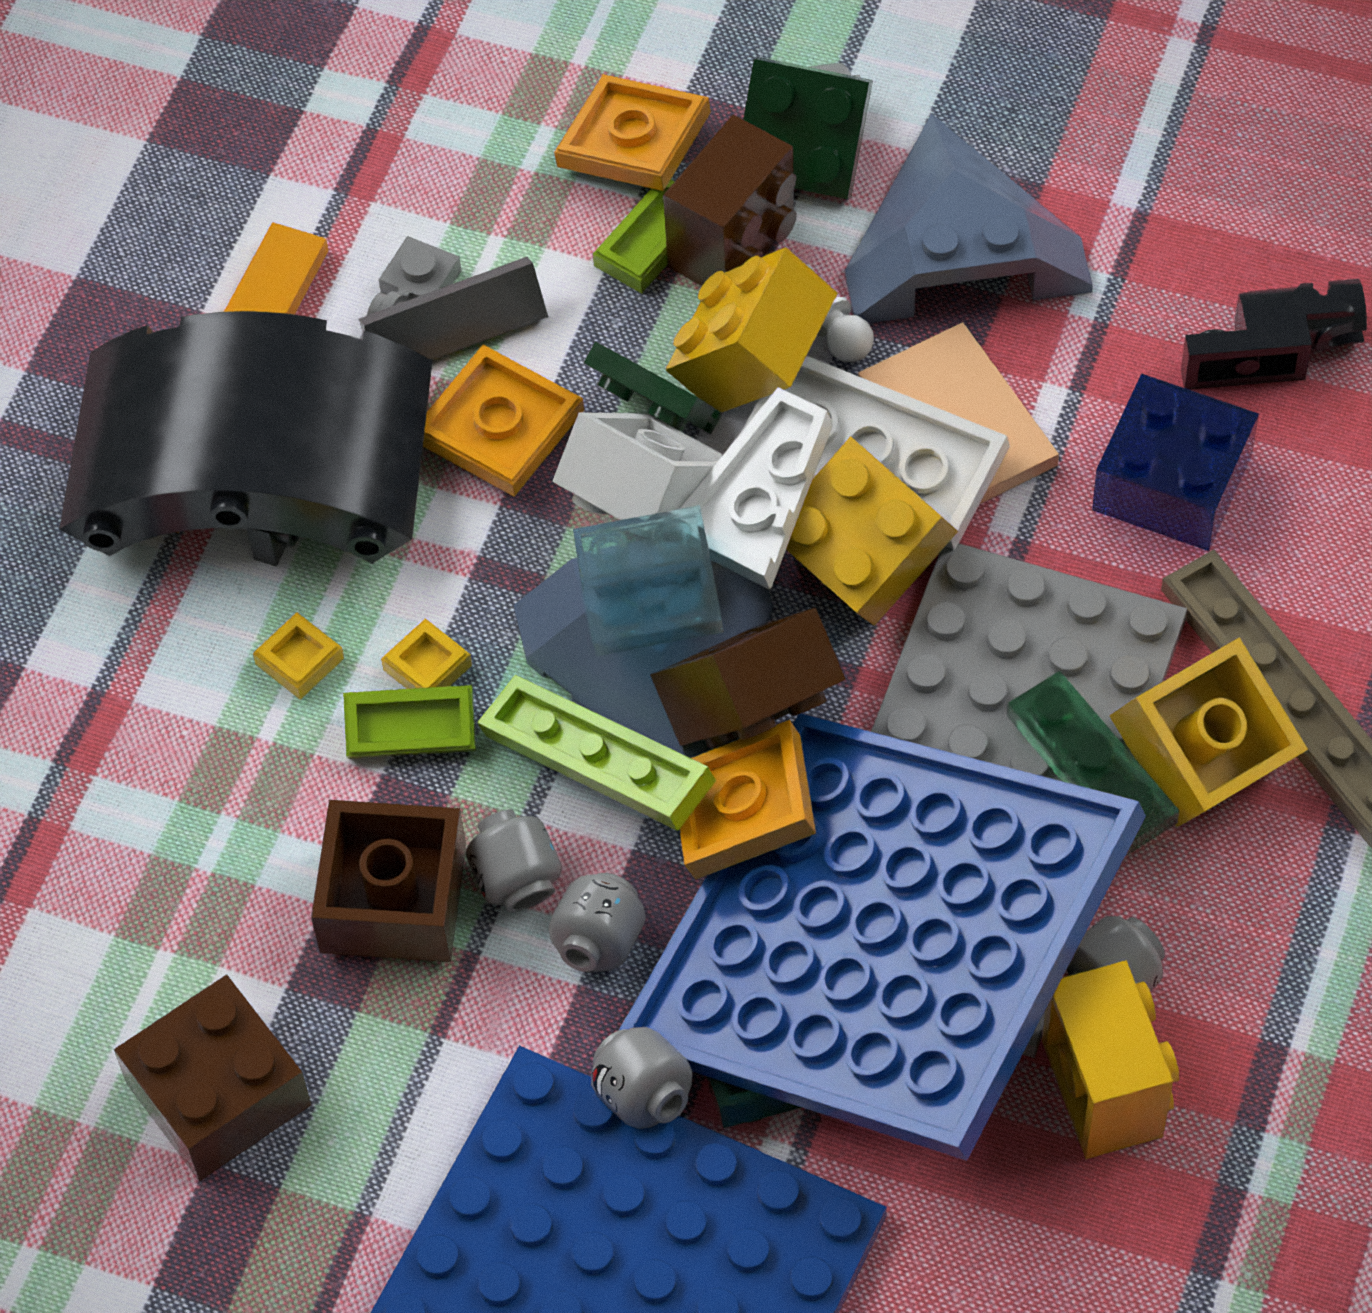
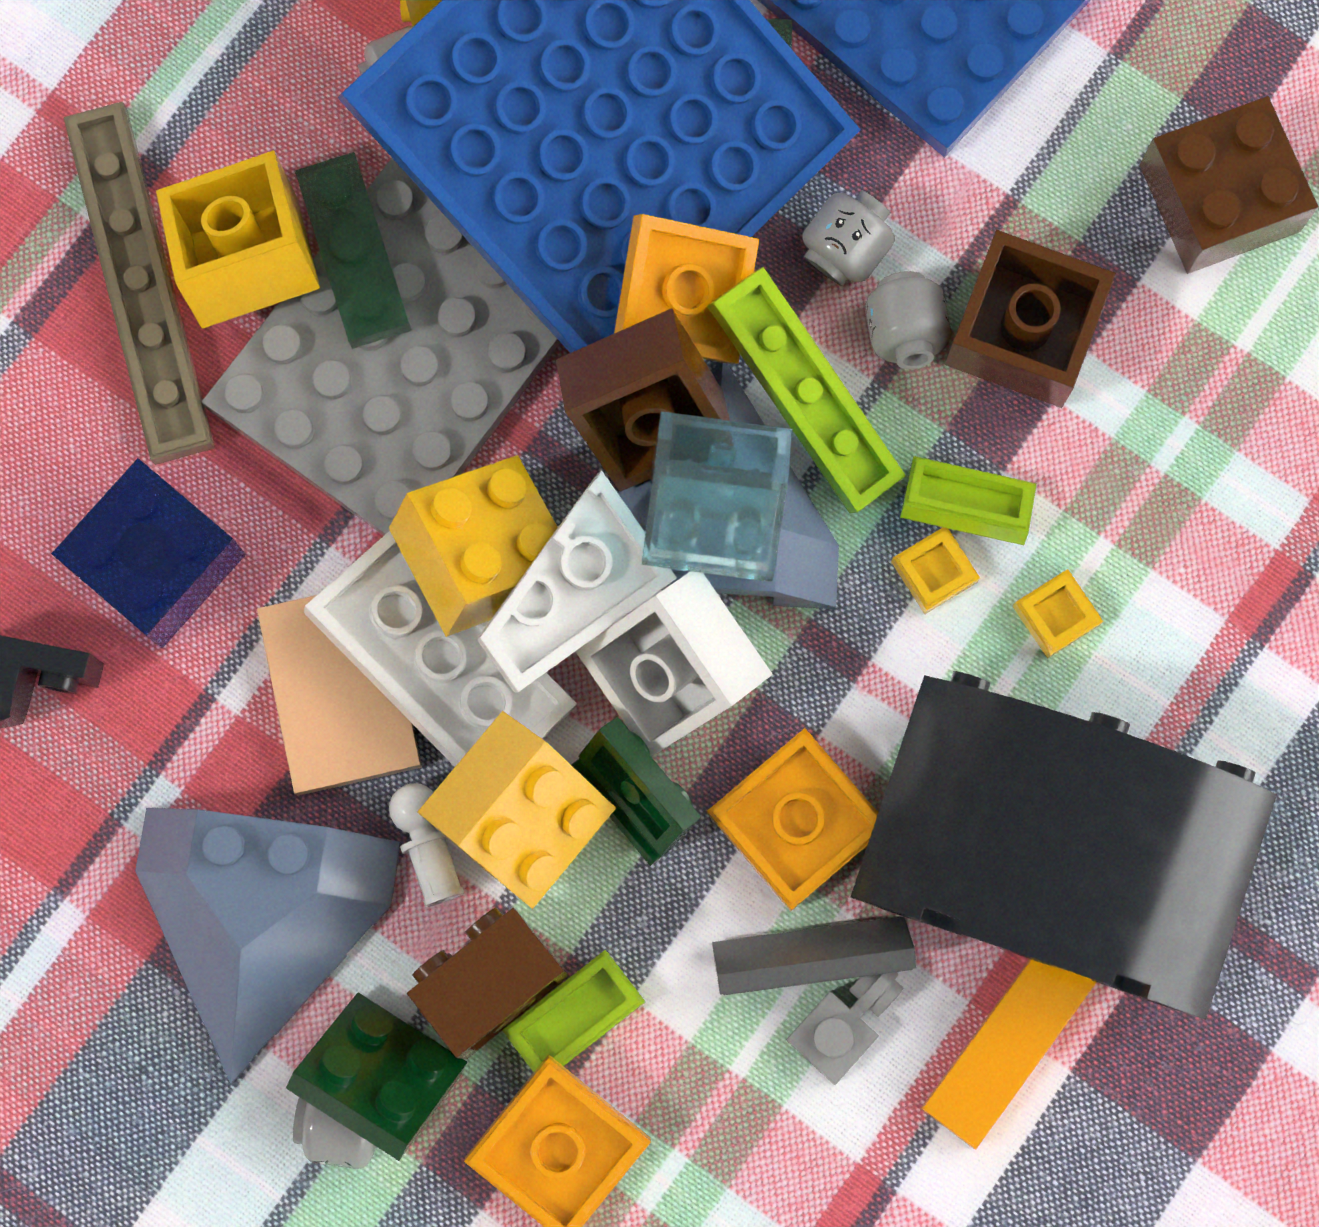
camera: 165 degrees left, 20 degrees up
light grey head [591,1027,692,1129] -> none

